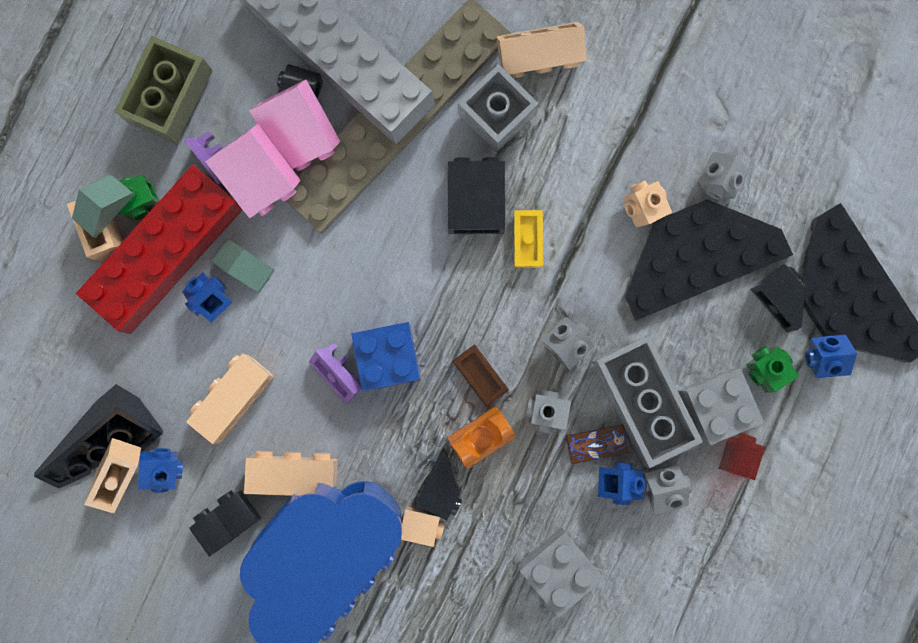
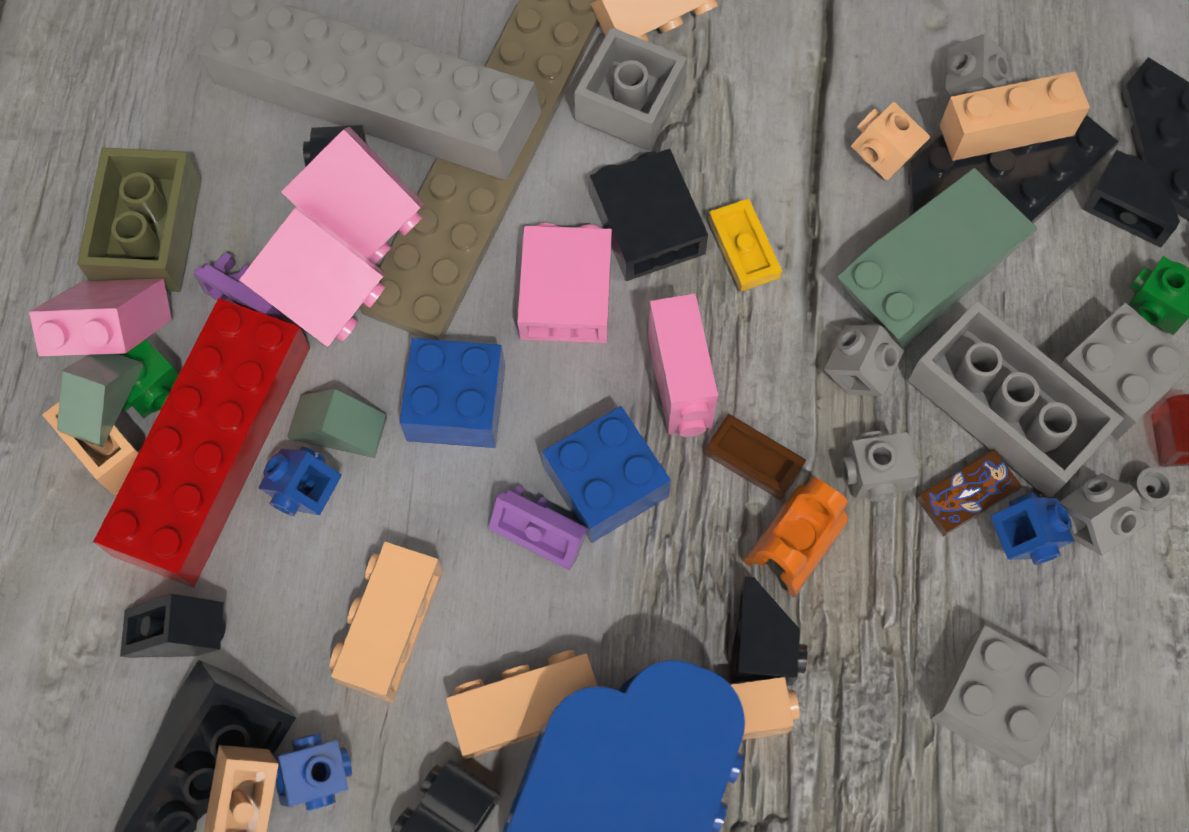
camera: 20 degrees left, 15 degrees down
none -> bright pink brick [29,278,172,356]
none -> black slope [120,594,226,658]
none -> blue brick [399,338,505,448]
none -> bright pink brick [517,223,612,343]
none -> bright pink brick [648,294,718,437]
none -> sand green slope [837,168,1037,350]
none -> light nougat brick [940,71,1090,161]
none -> light grey plate [1127,467,1174,511]

